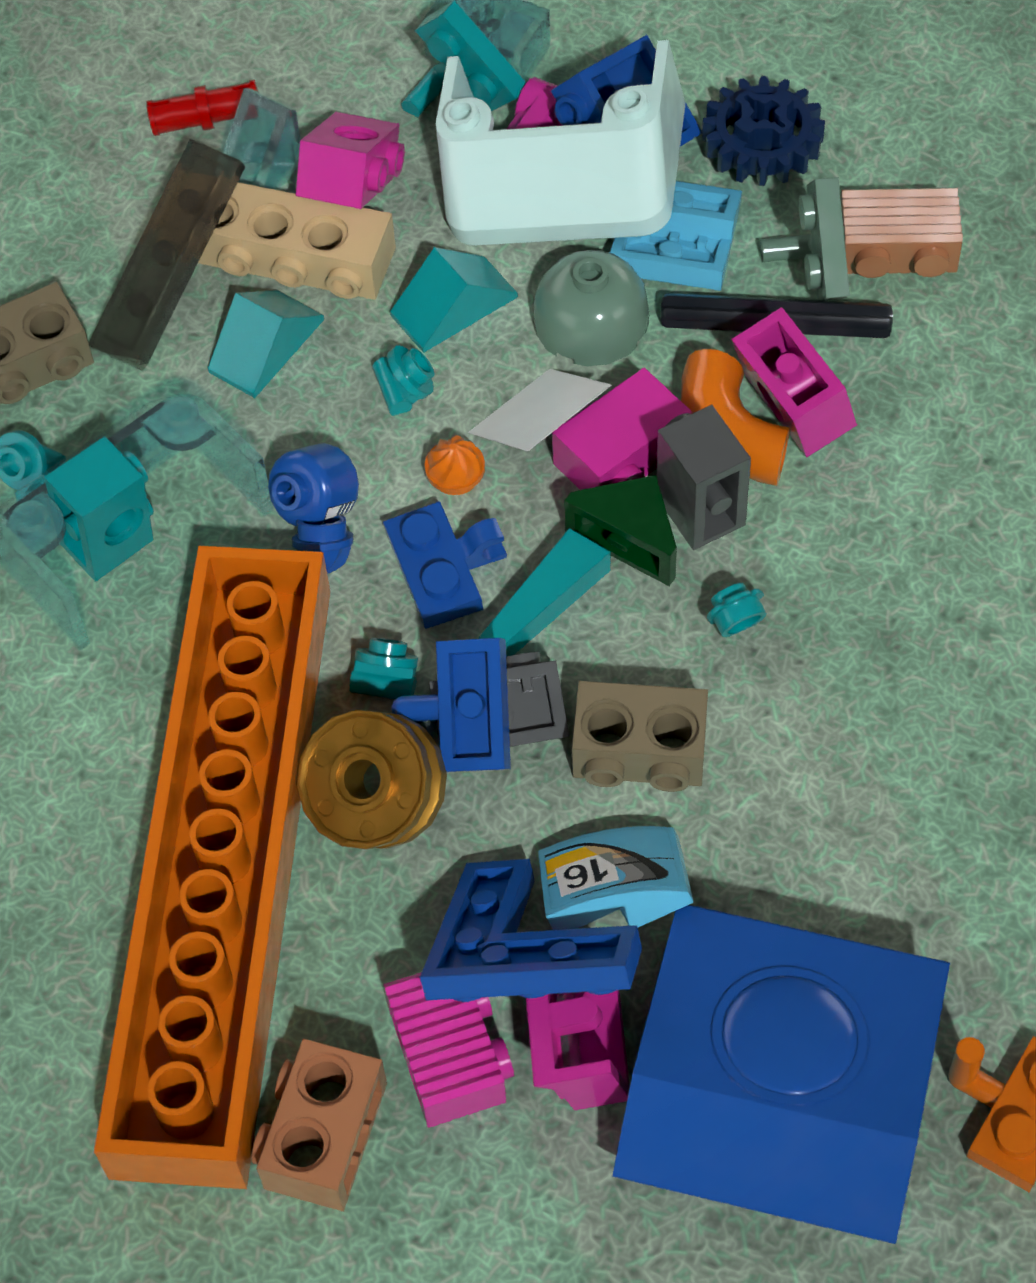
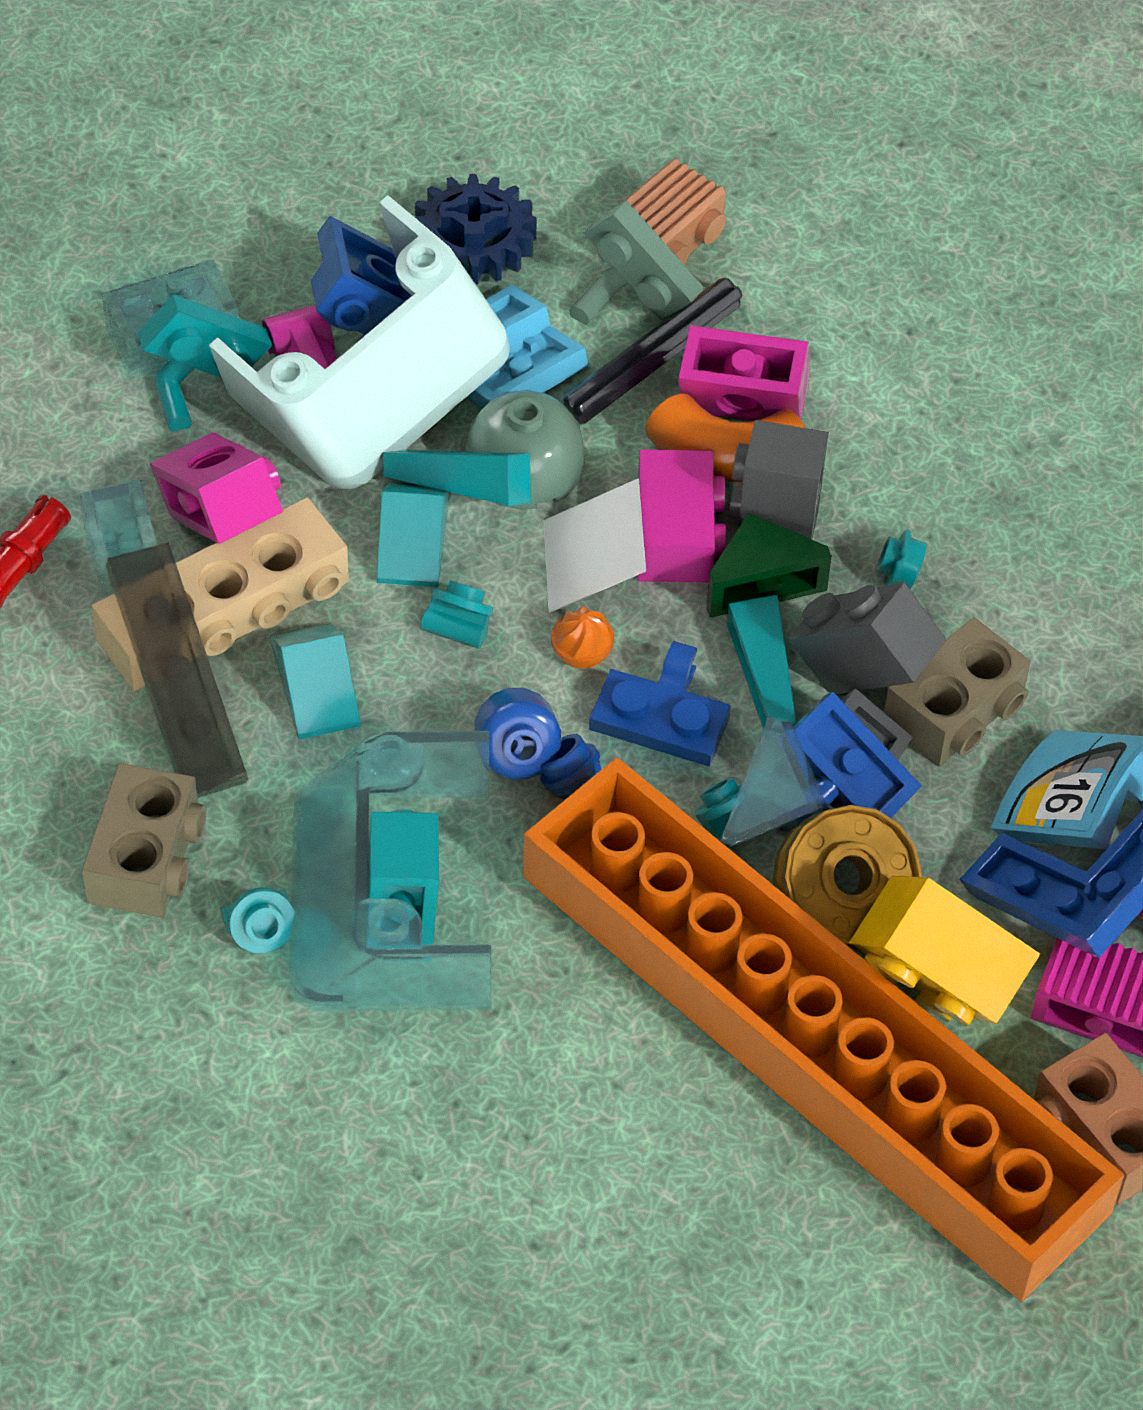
camera: 55 degrees left, 5 degrees down
none -> teal piece [383,450,531,506]
none -> clear light blue slope [720,717,828,846]
none -> dark grey brick [788,582,947,695]
none -> yellow brick [849,876,1040,1026]

